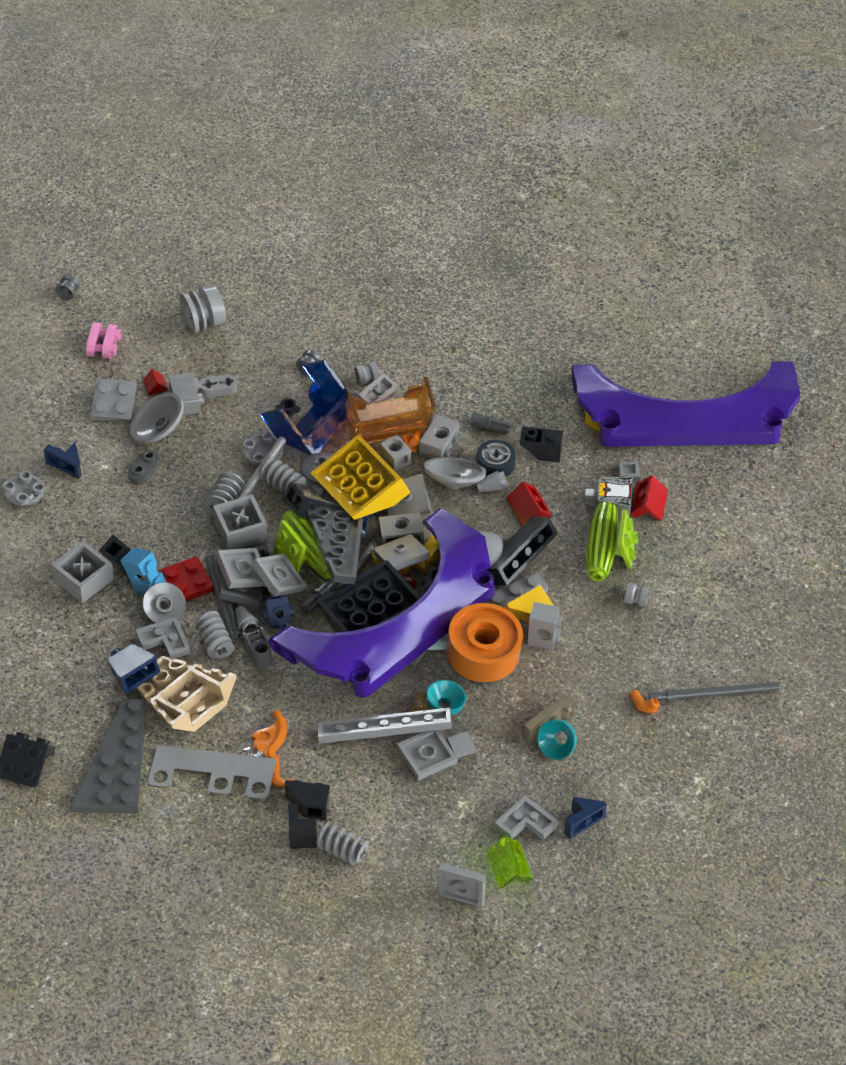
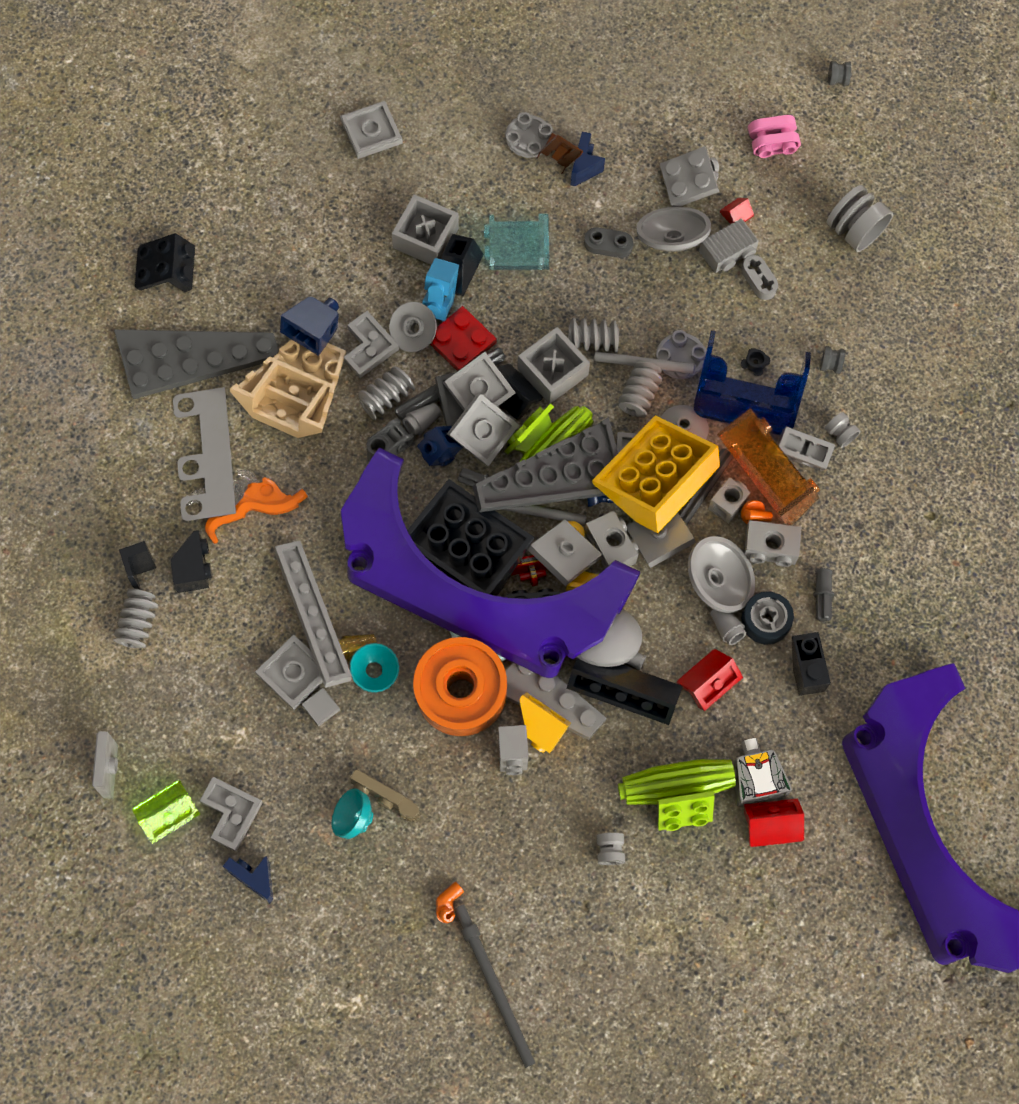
camera: 70 degrees right, 20 degrees up
black panel [283,481,327,518] -> none
light grey tile [618,462,640,482] -> none
none -> clear light blue panel [484,214,550,270]
none -> reddish brown piece [536,133,583,174]

